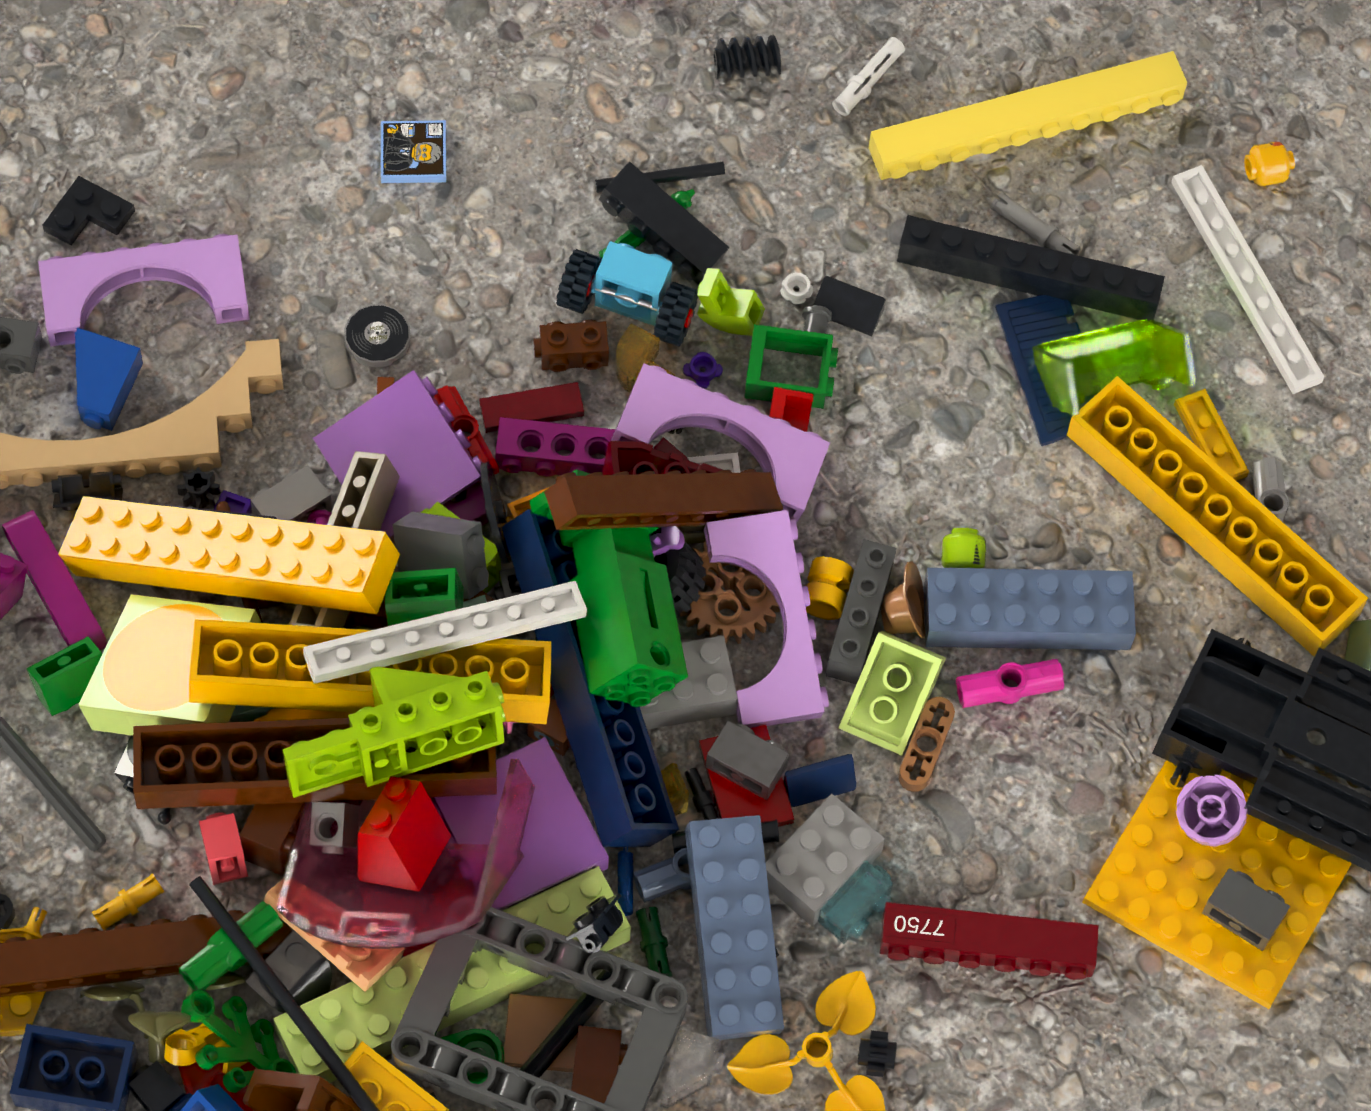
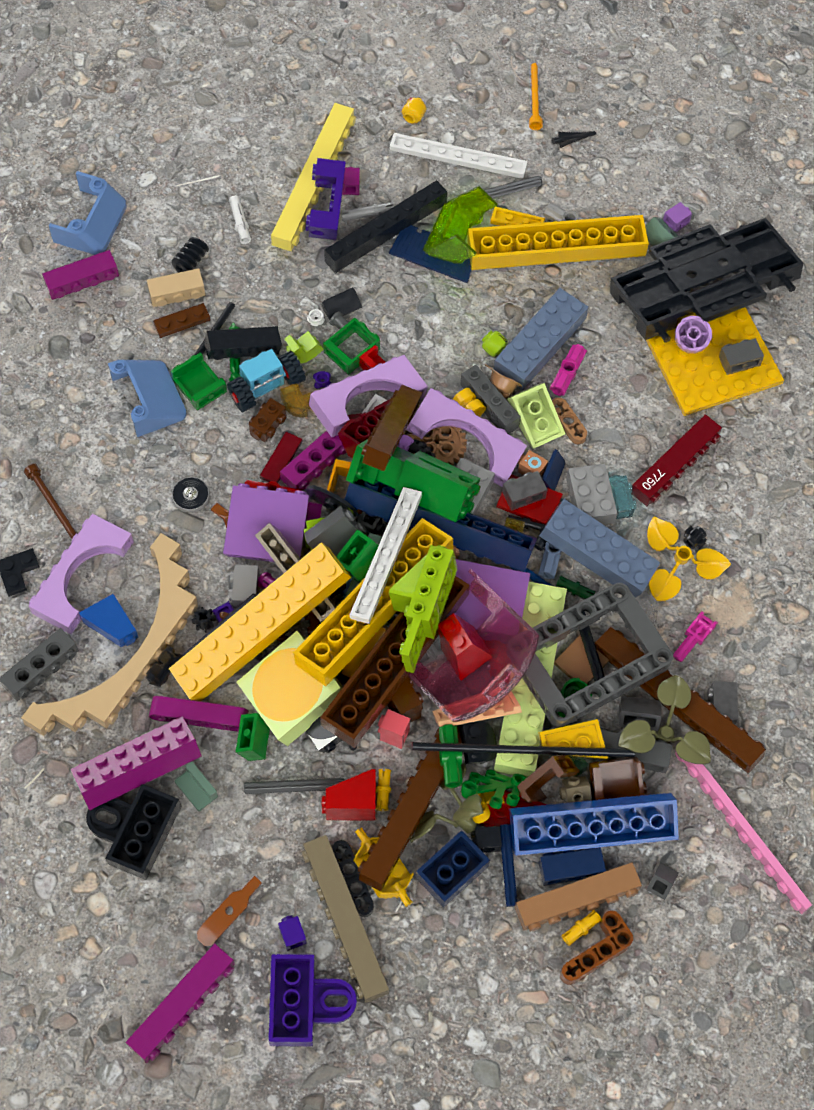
camera: 50 degrees left, 0 degrees up
light grey brick [309,802,359,855] -> none
tile [381,120,446,183] -> none
black hinge [565,893,623,953] -> none
none -> reddish brown piece [24,464,77,539]
none -> medium blue windscreen [108,360,187,437]
none -> tan brick [147,268,205,307]
none -> reddish brown plate [153,303,211,338]
none -> green panel [171,353,227,411]
none -> dark purple plate [306,158,346,241]
none -> red slope [322,769,376,821]
none -> magenta brick [342,167,360,195]
none -> axle [460,175,542,206]
none -> nougat brick [517,450,548,477]

